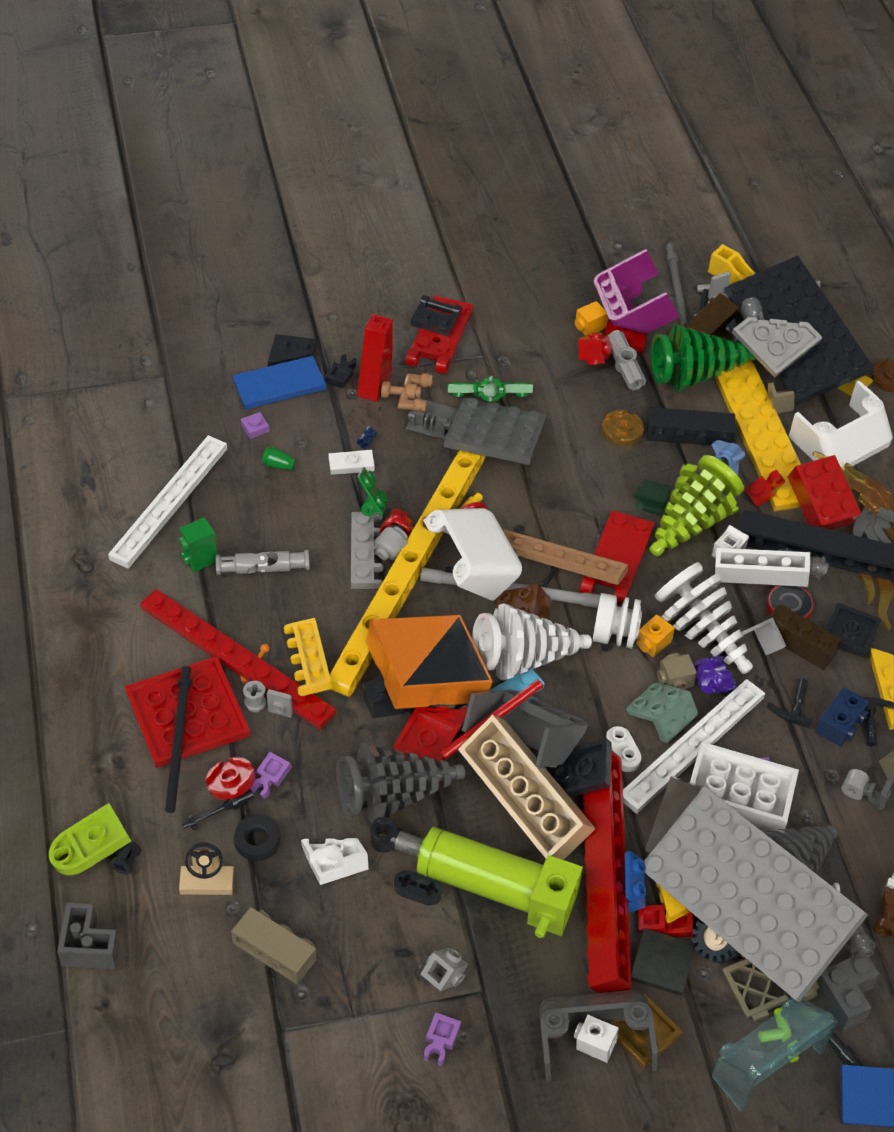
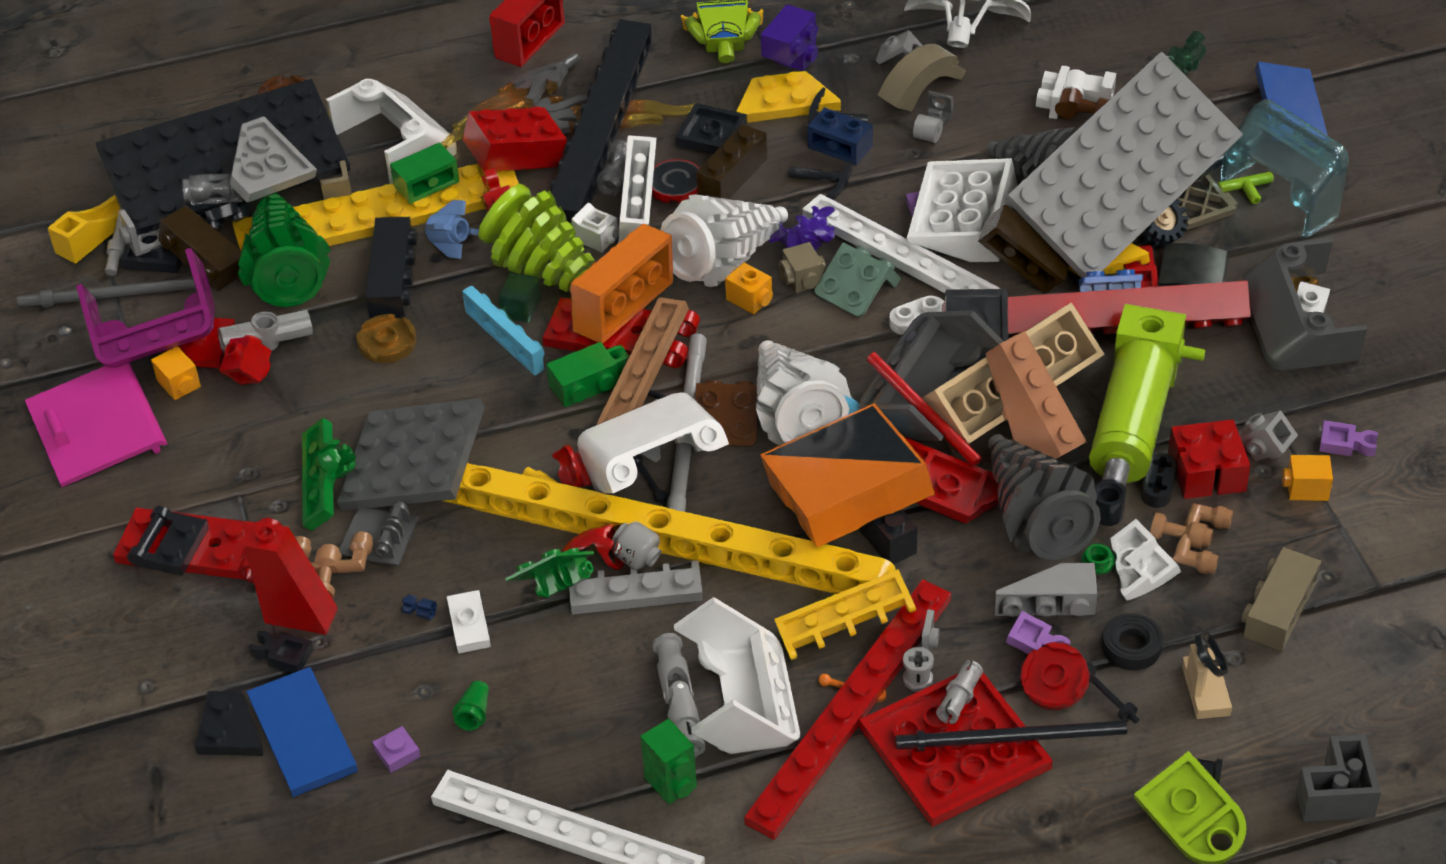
camera: 90 degrees left, 5 degrees down
white wheel [592,593,642,649] -> none
light grey bracket [741,617,786,655] -> none
none -> dark pink container [25,362,168,487]
none -> green brick [390,142,460,204]
none -> medium azure plate [462,286,545,376]
none -> green brick [546,342,630,408]
none -> orange brick [570,223,673,344]
none -> white windscreen [674,597,800,754]
none -> light grey pin [936,660,983,724]
none -> nougat wedge [985,331,1087,459]
none -> light grey slope [995,563,1097,617]
none -> green plate [1081,544,1115,575]
none -> medium nougat piece [1150,503,1234,574]
none -> red piece [1168,419,1251,499]
none -> light orange brick [1282,455,1333,501]

